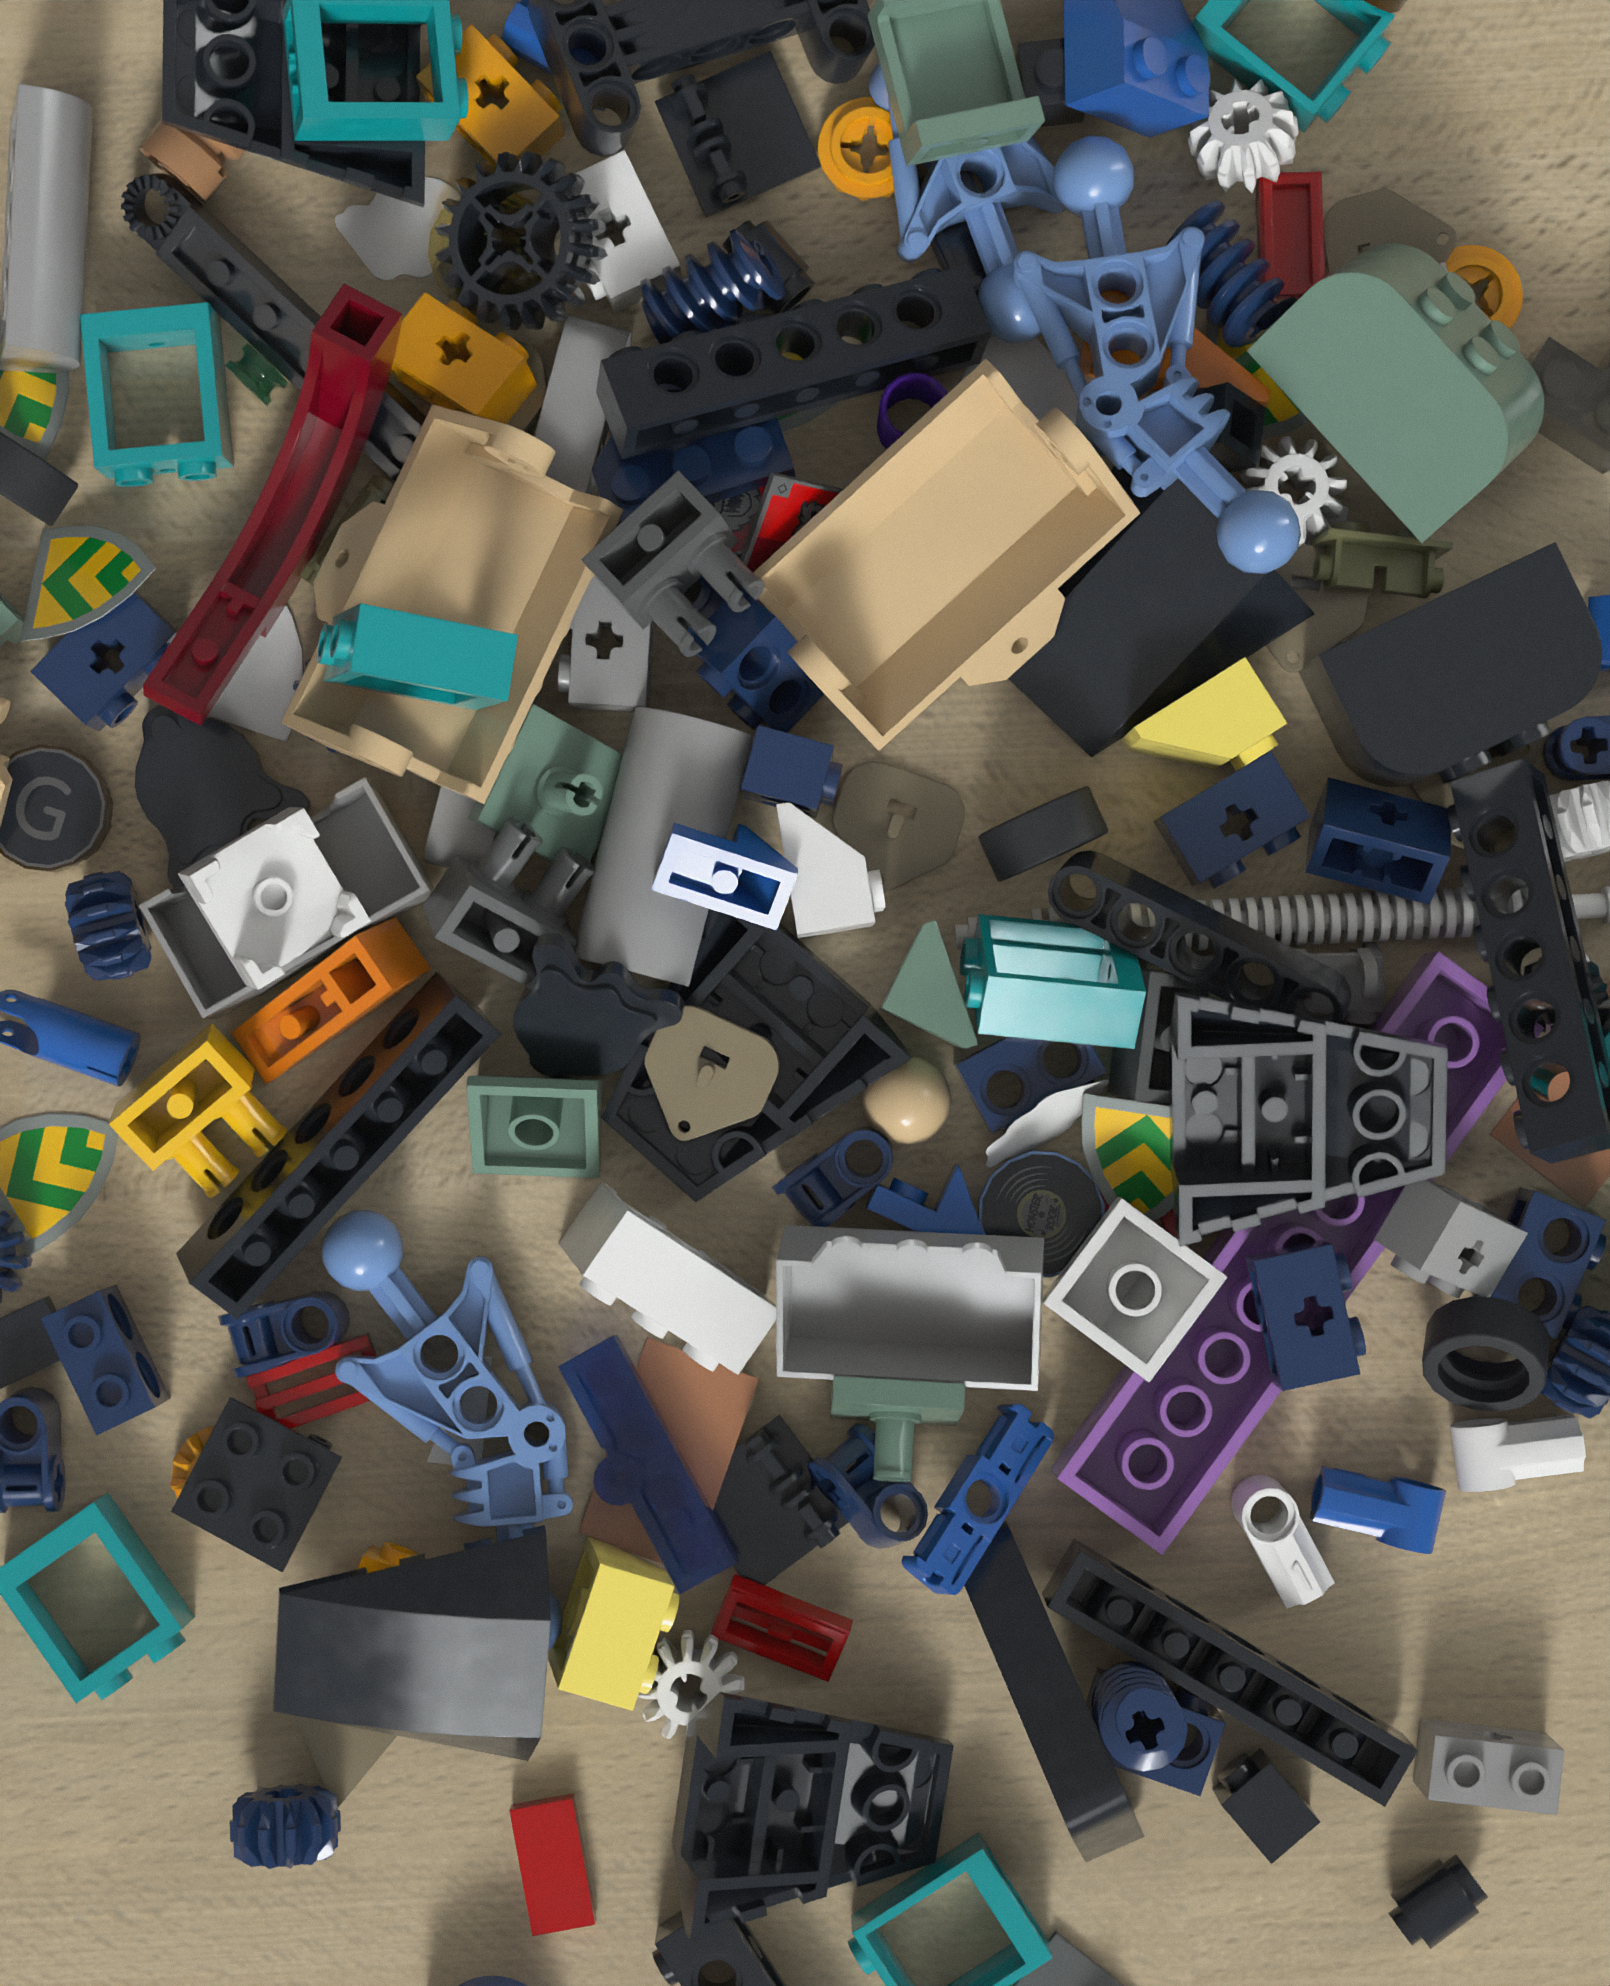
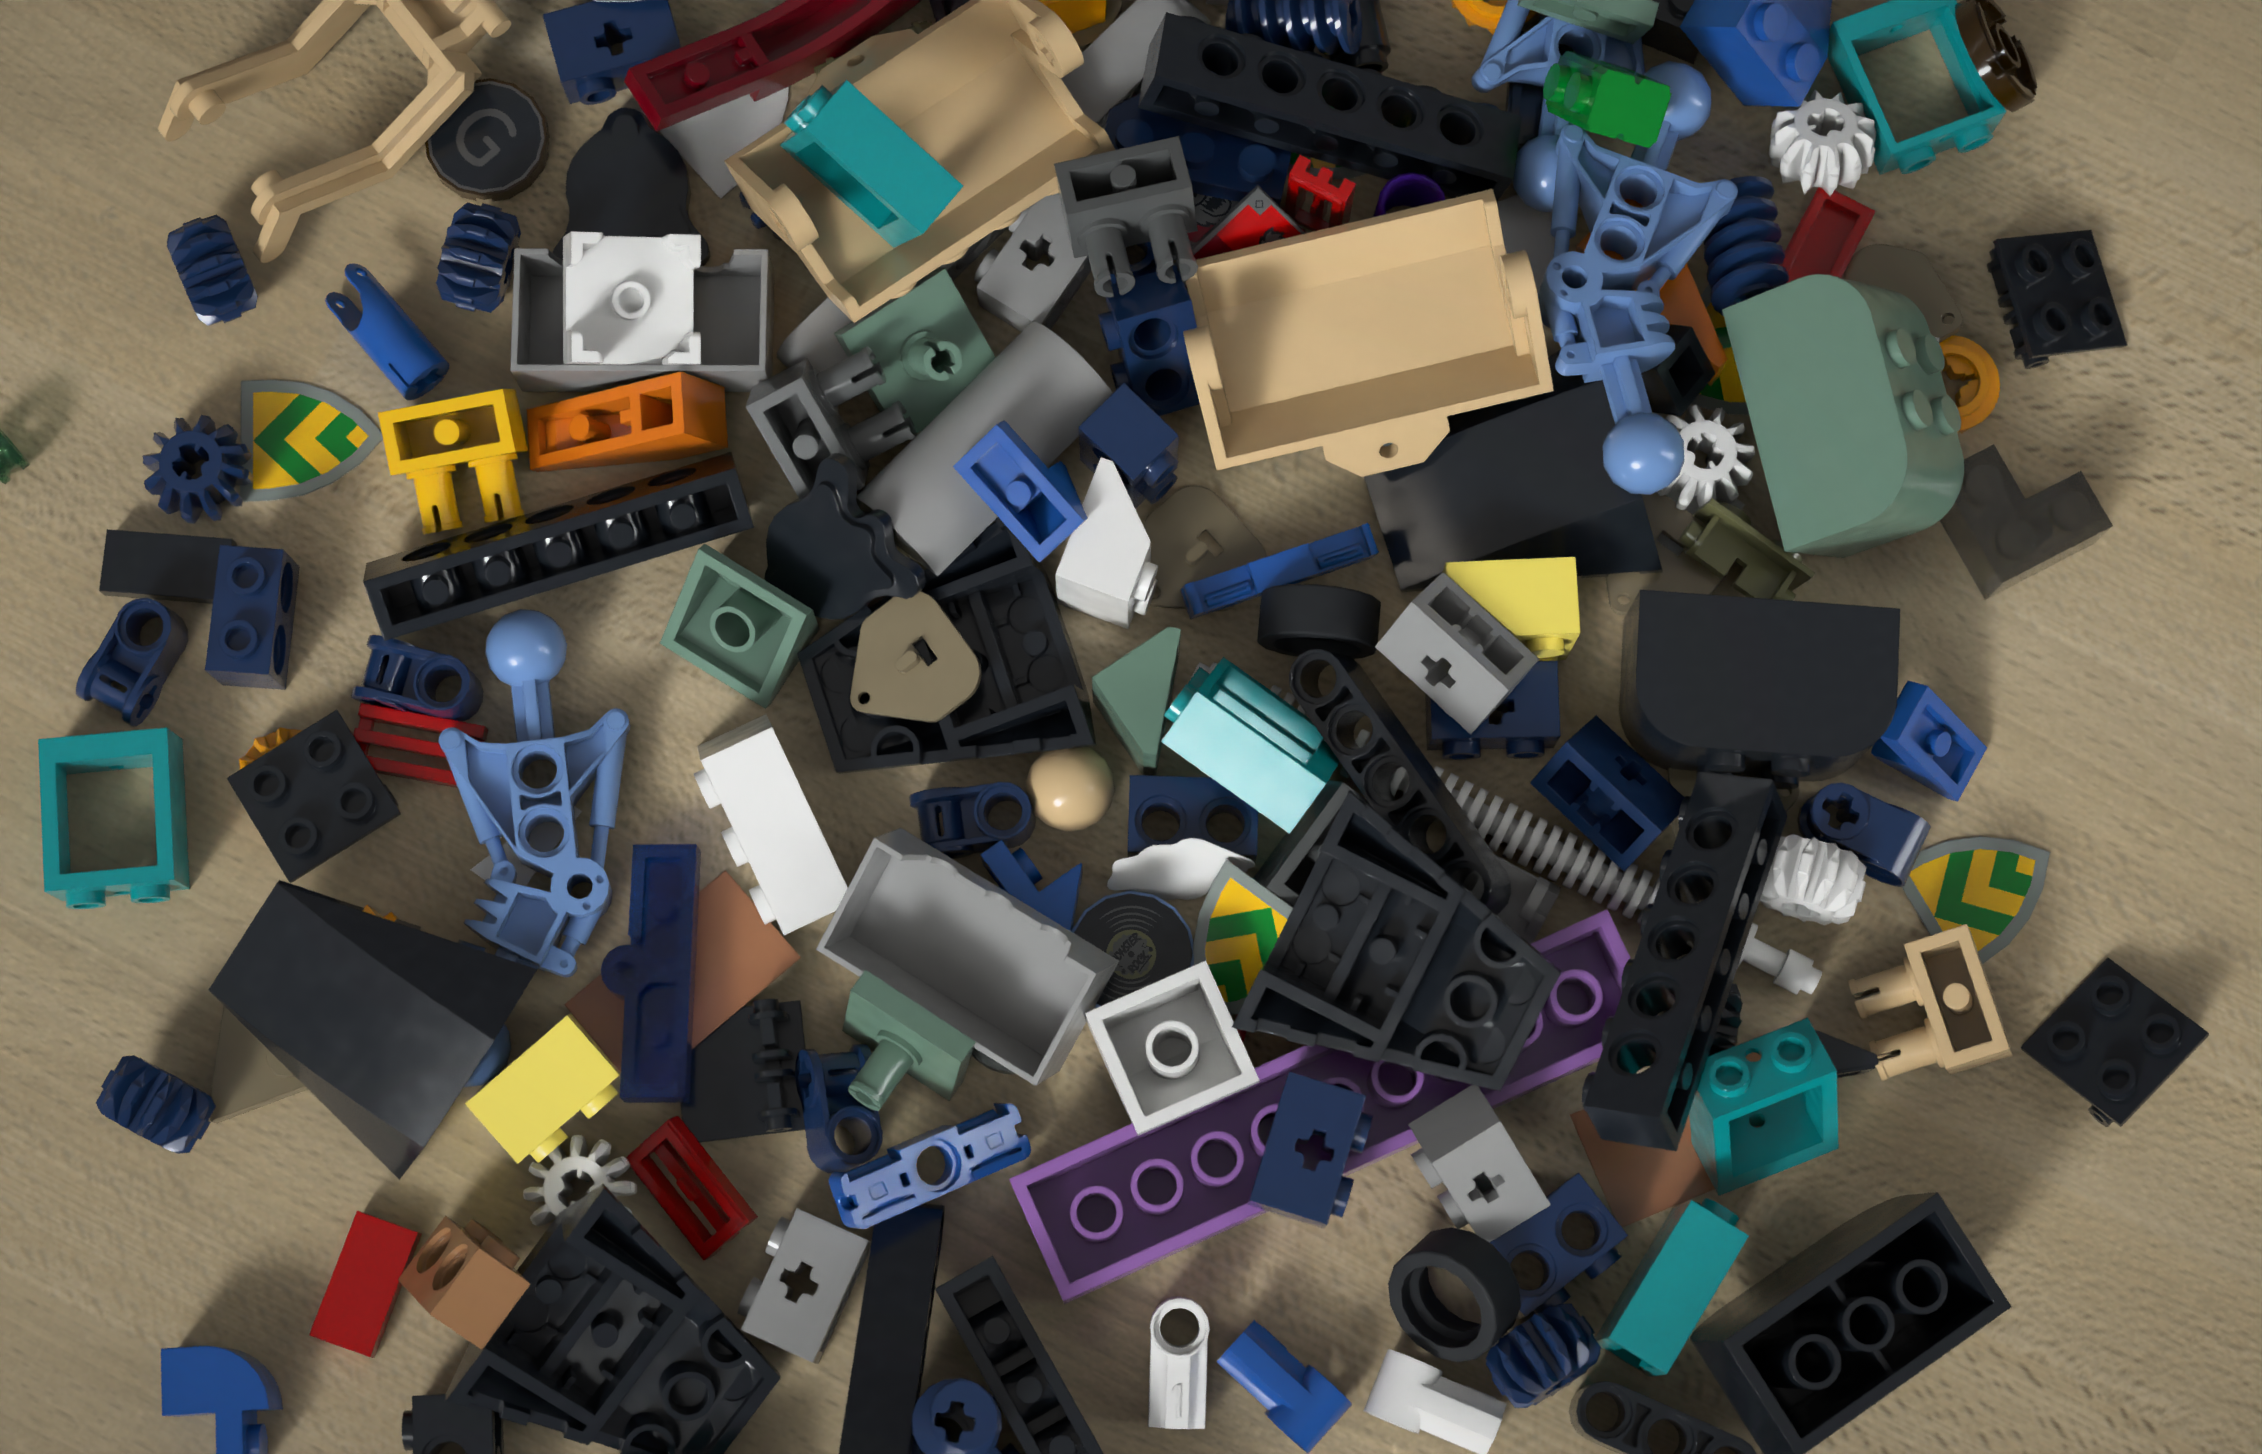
camera: 30 degrees right, 10 degrees down
none -> medium nougat brick [398,1216,531,1350]
none -> light grey brick [737,1208,871,1364]
none -> blue piece [1180,523,1379,620]
none -> red tile [1285,155,1356,231]
none -> light grey brick [1375,572,1539,734]
none -> green brick [1543,51,1672,148]
none -> black hinge [1987,230,2127,369]

